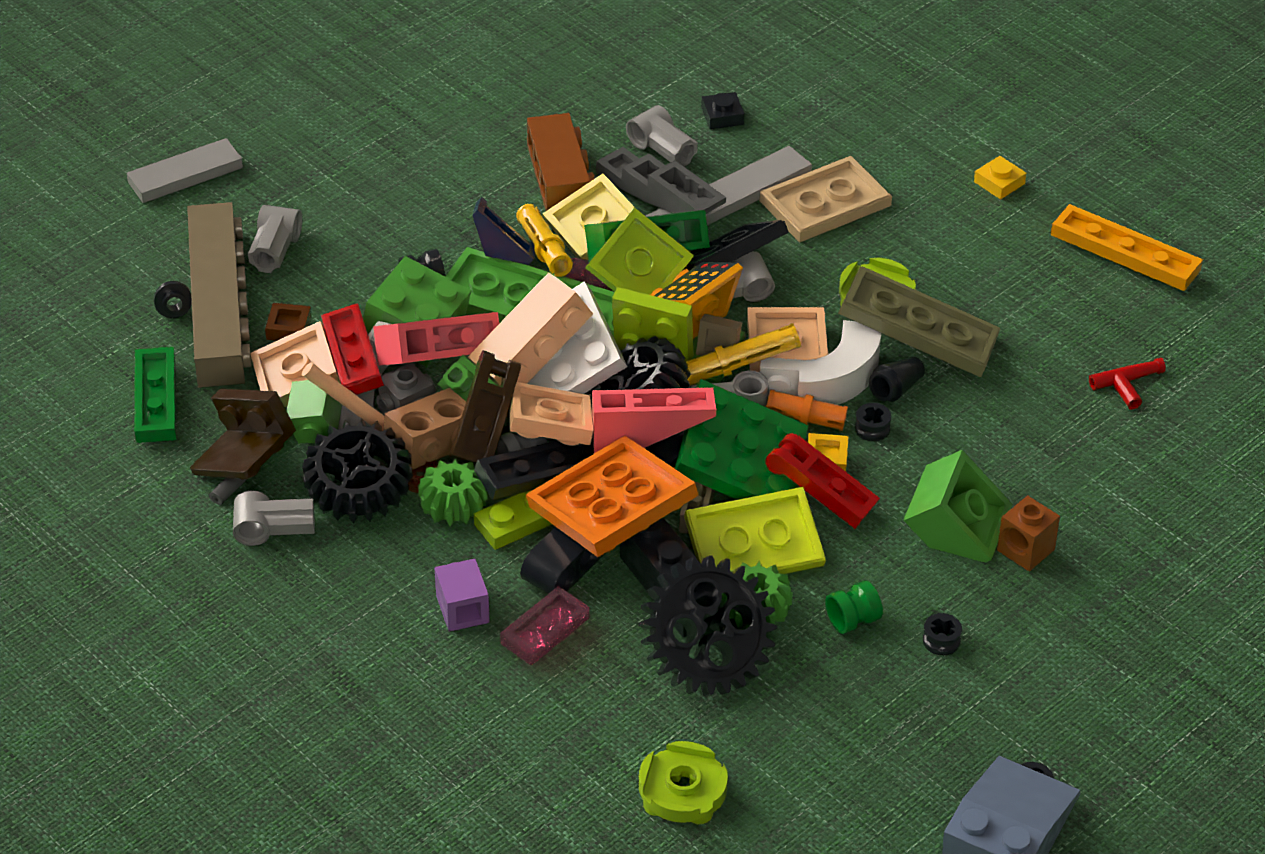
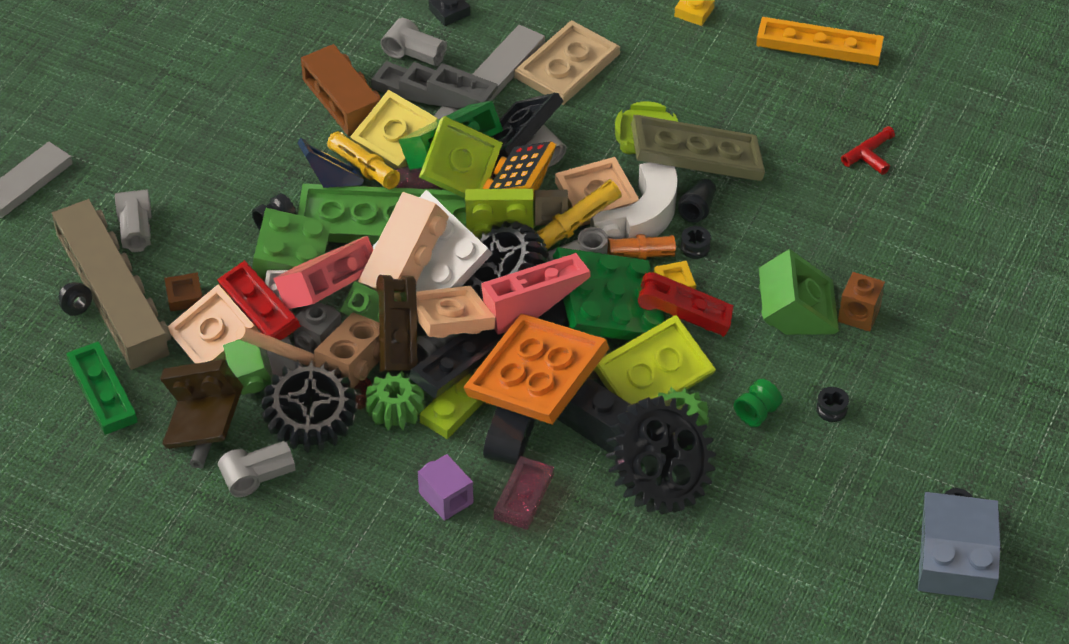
camera: 20 degrees left, 5 degrees up
lime plate [639,741,728,824] -> none

